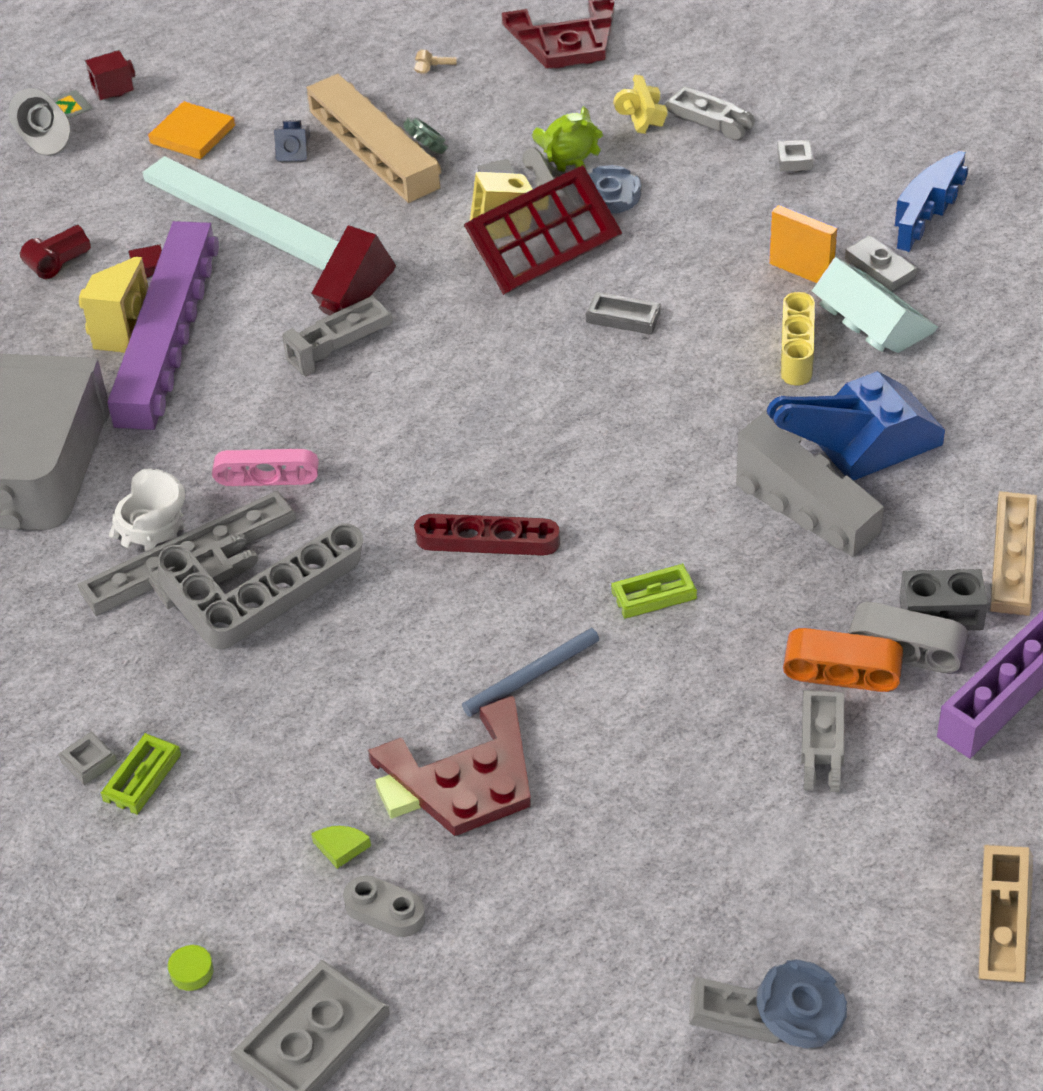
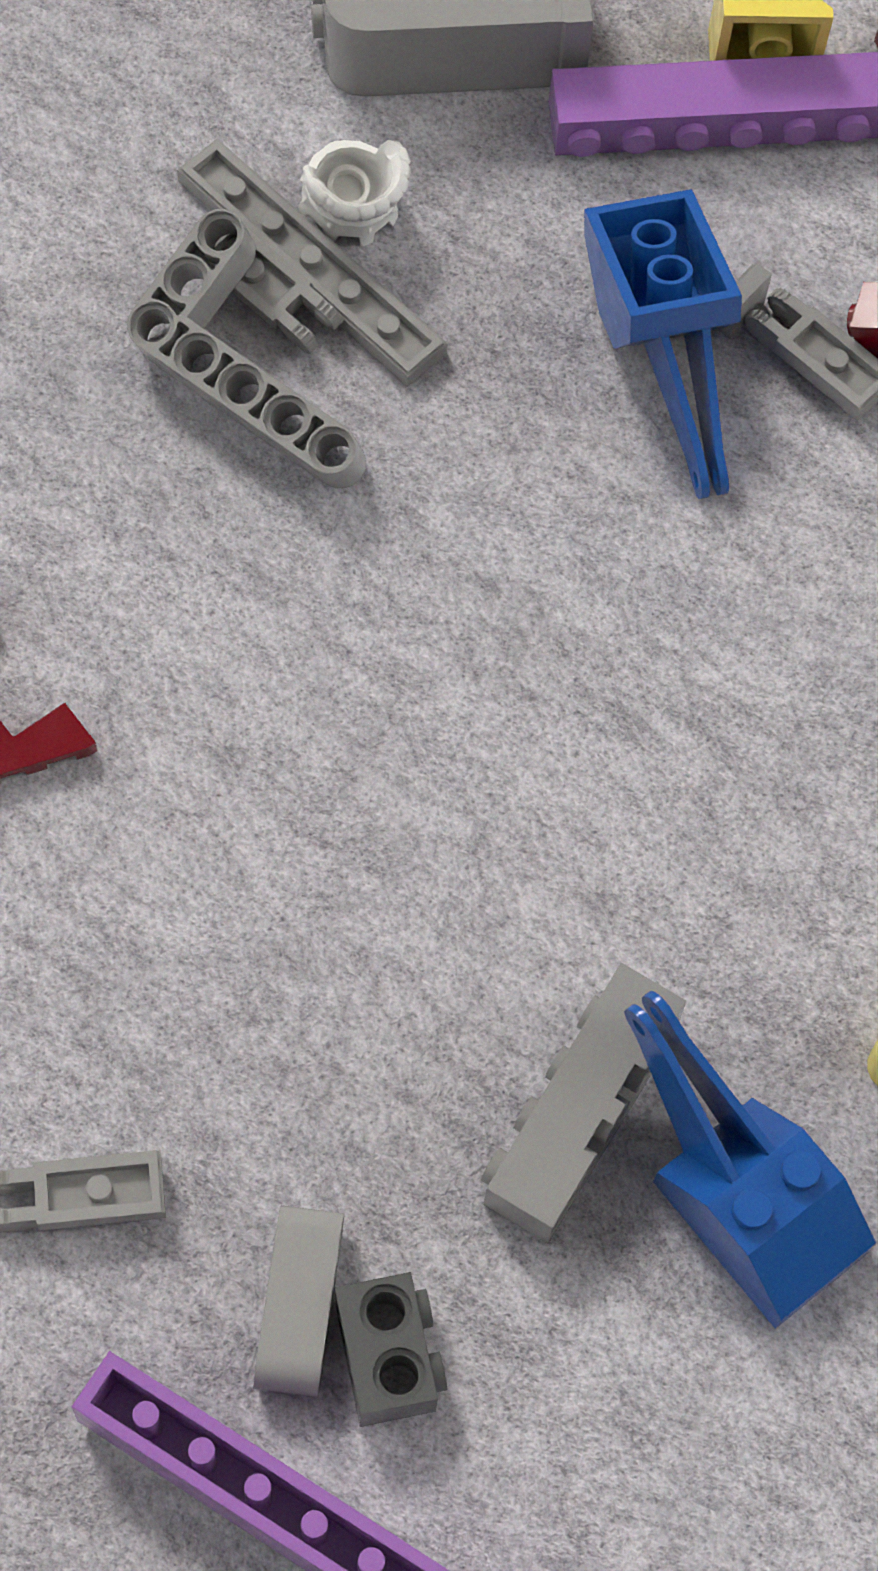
camera: 70 degrees right, 20 degrees up
bright pink beam [212,449,319,486] -> none
dark red beam [414,513,560,556] -> none
sand blue bar [462,628,599,717] -> none
lime tile [611,563,697,619] -> none
orange beam [783,628,903,692] -> none
tan tile [990,491,1037,616] -> none
none -> blue slope [584,189,742,499]

